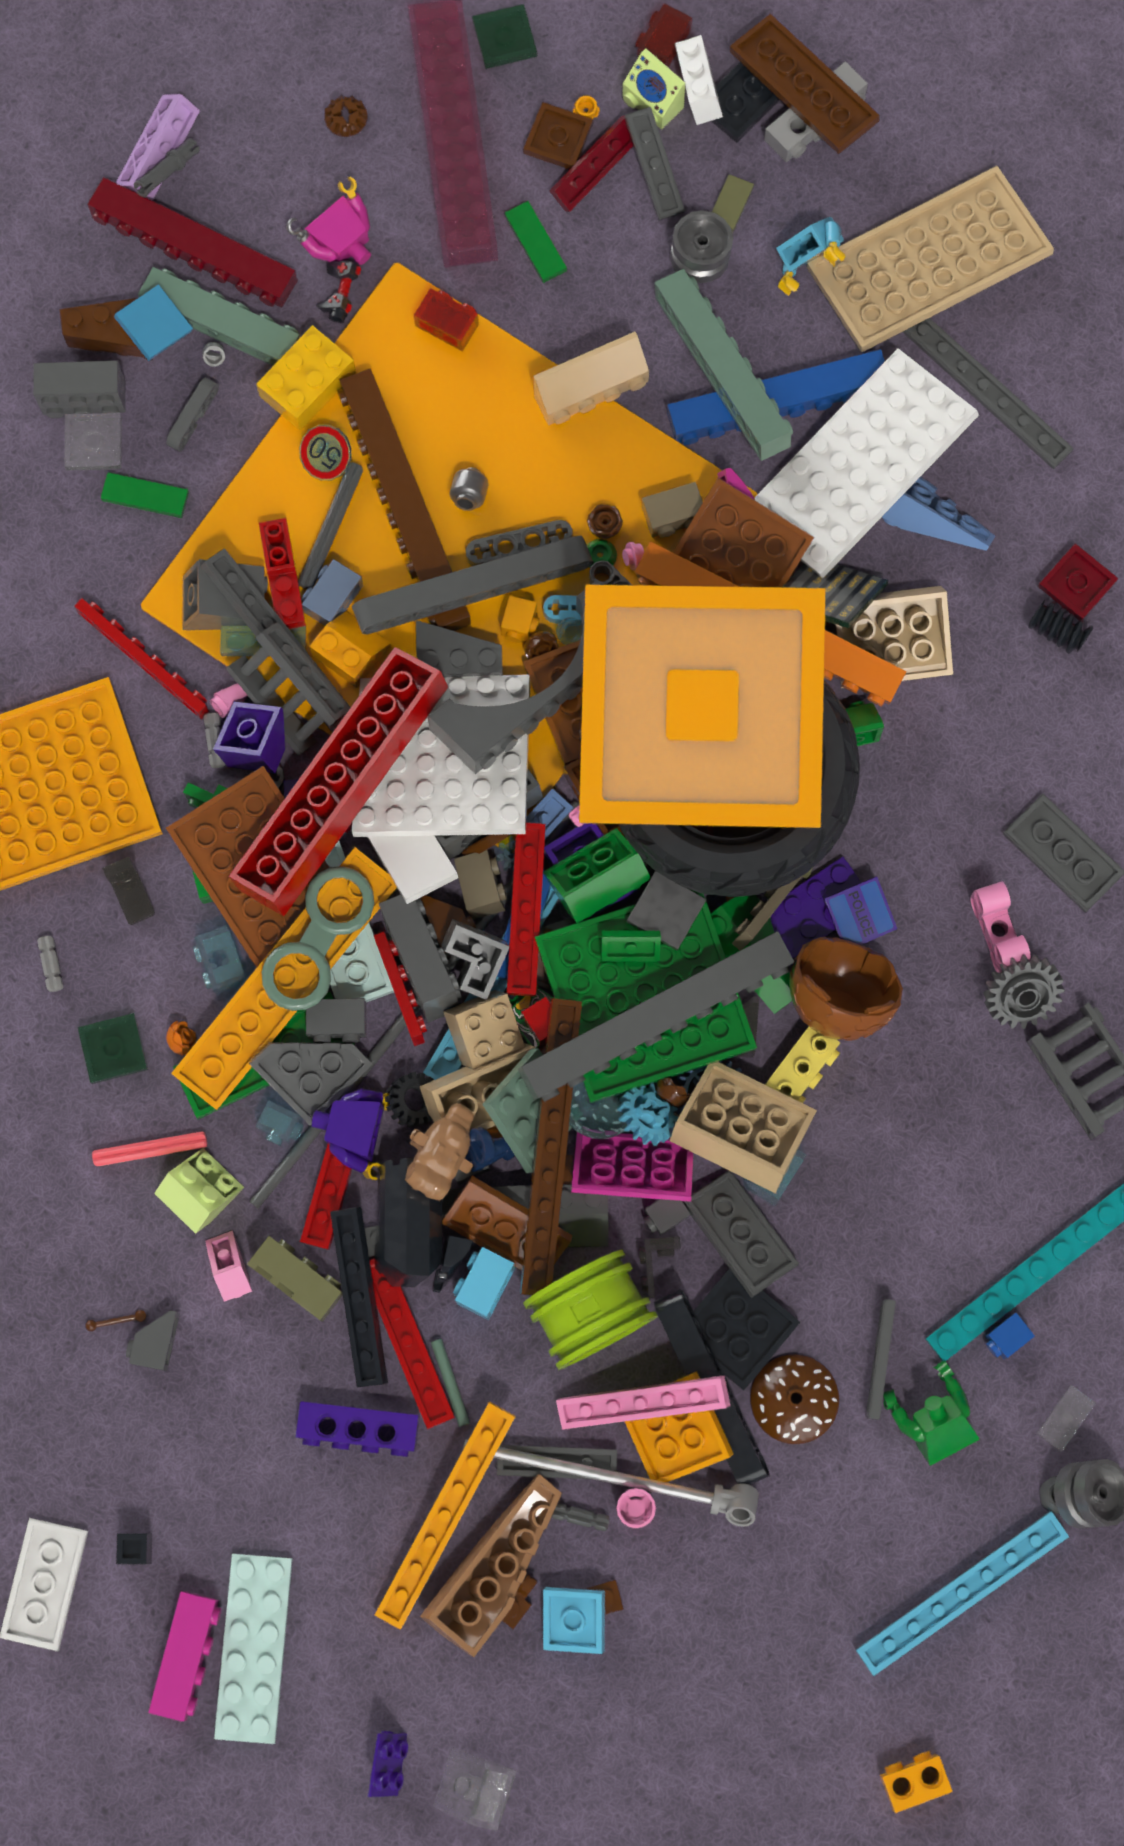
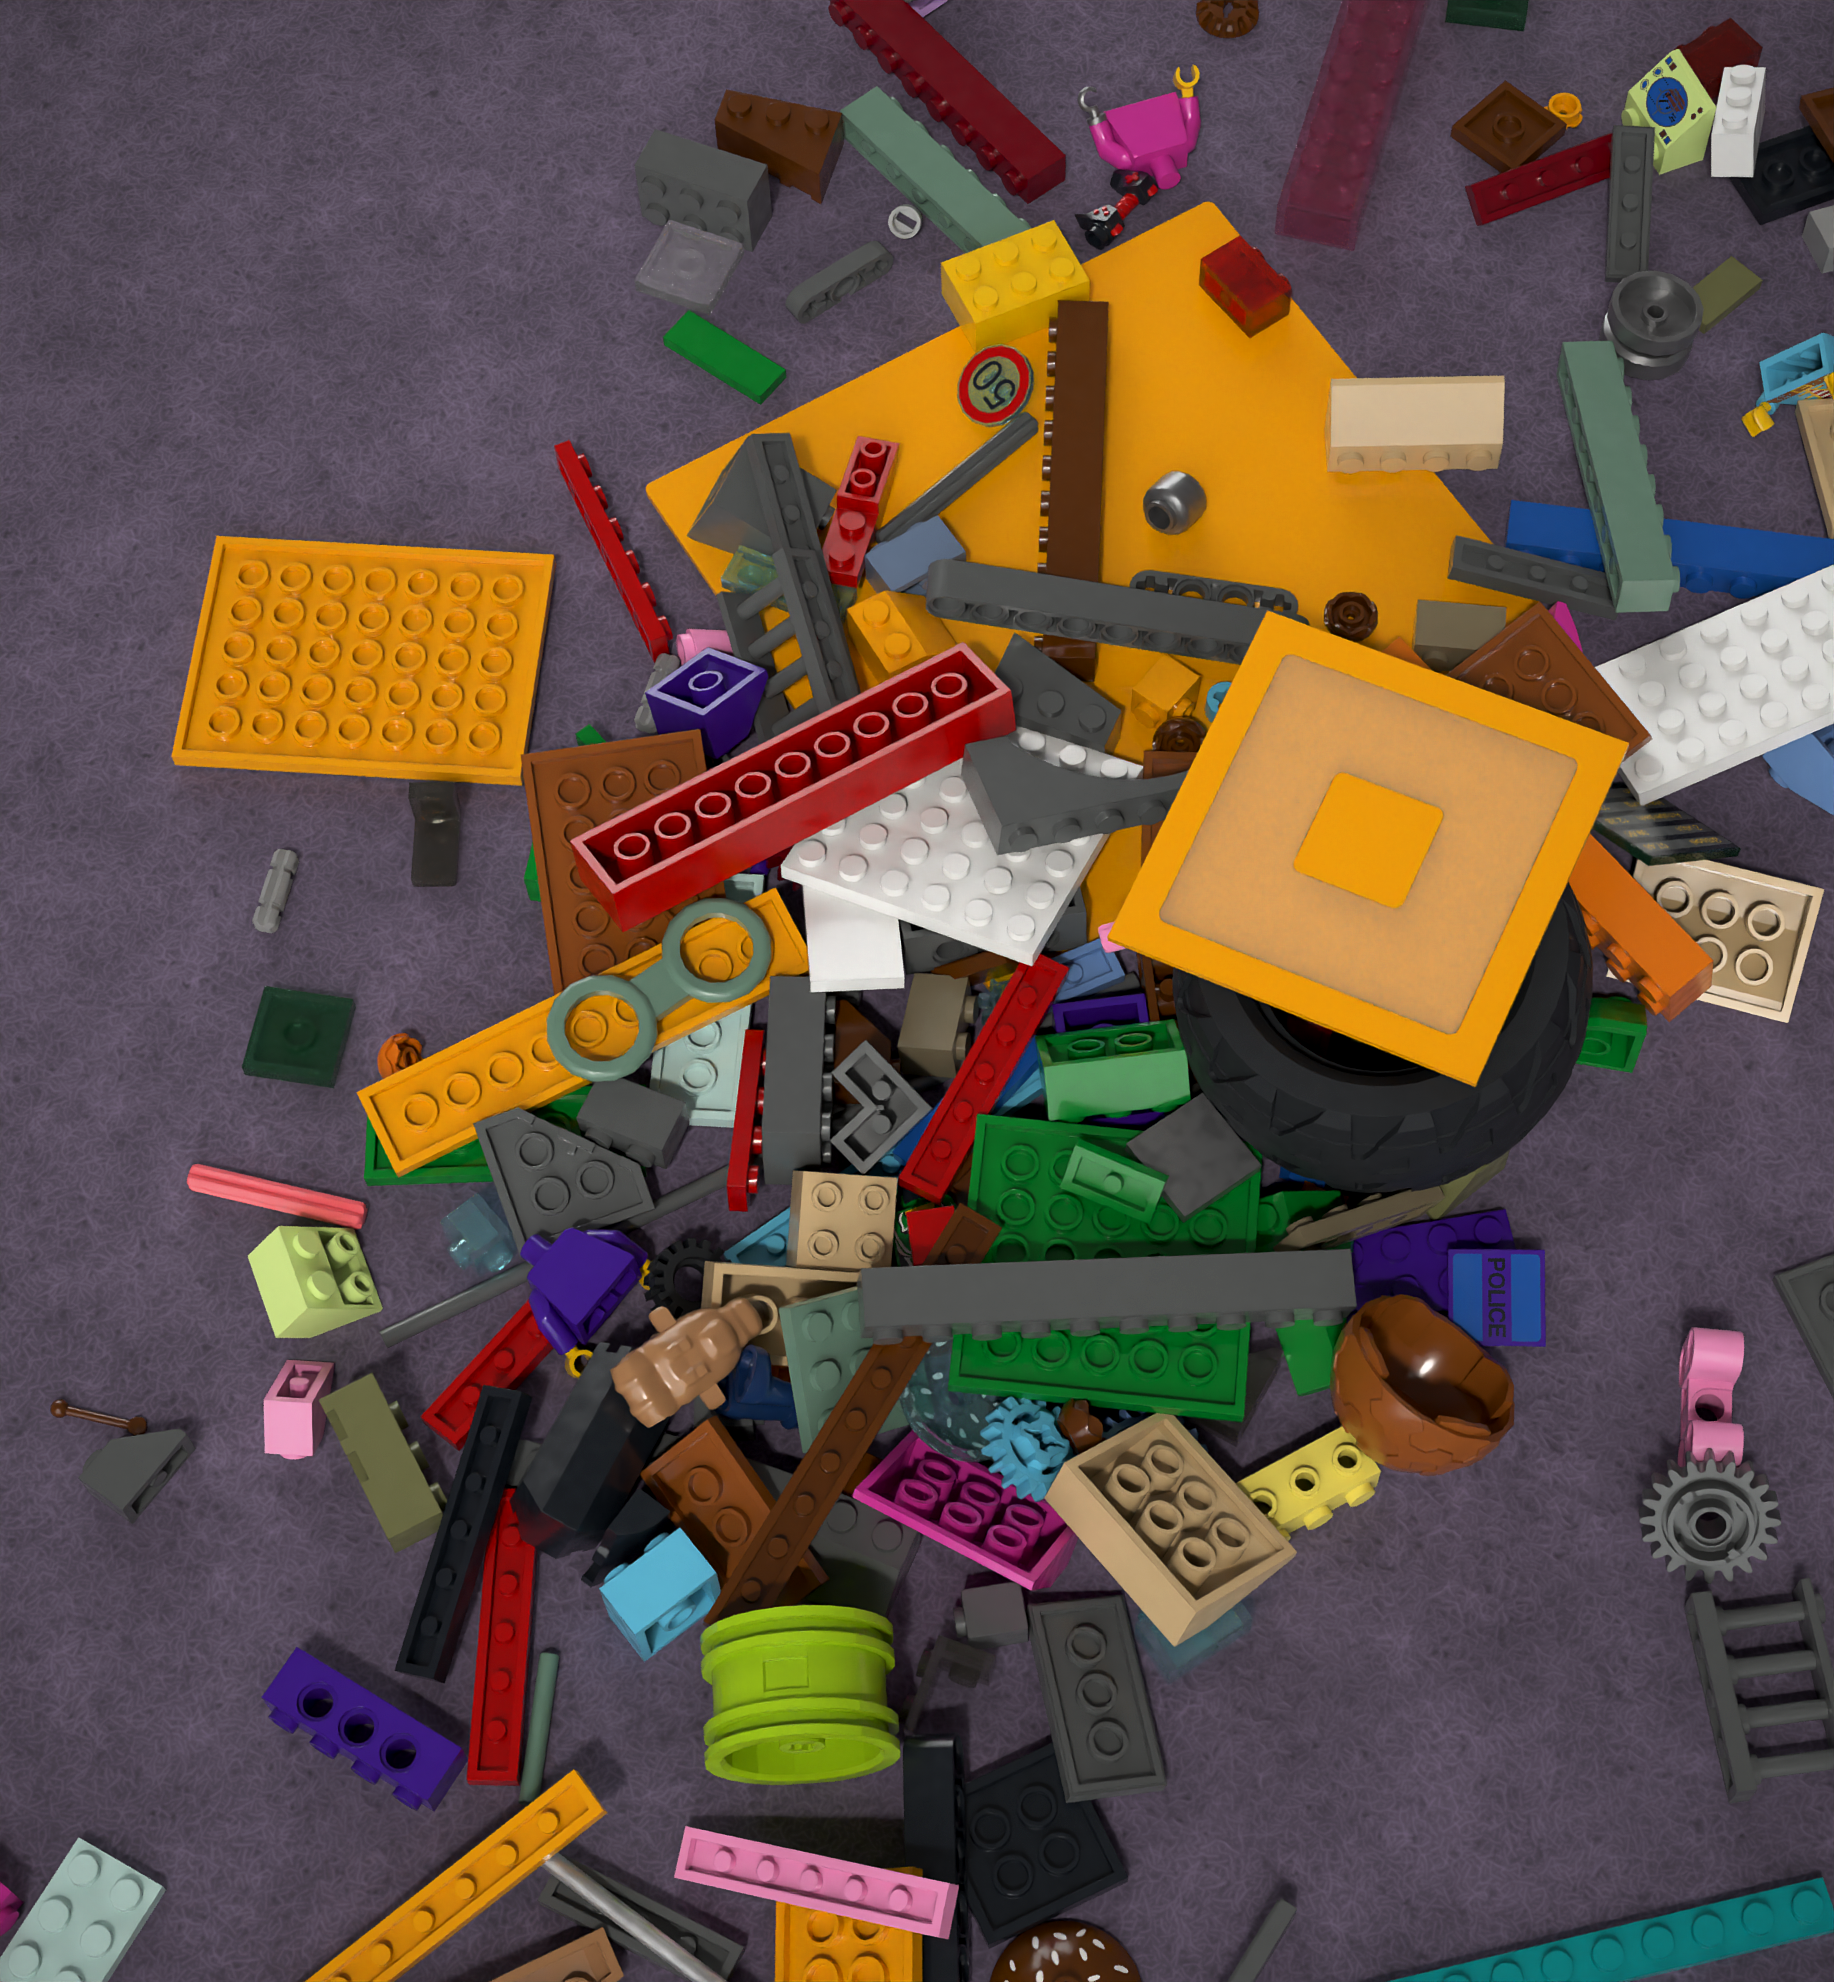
camera: 25 degrees right, 15 degrees down
dark azure tile [114,284,193,361] -> none
clear light blue brick [192,925,247,995] -> none
green tile [504,201,567,283] -> none
none -> dark grey plate [1447,535,1619,620]

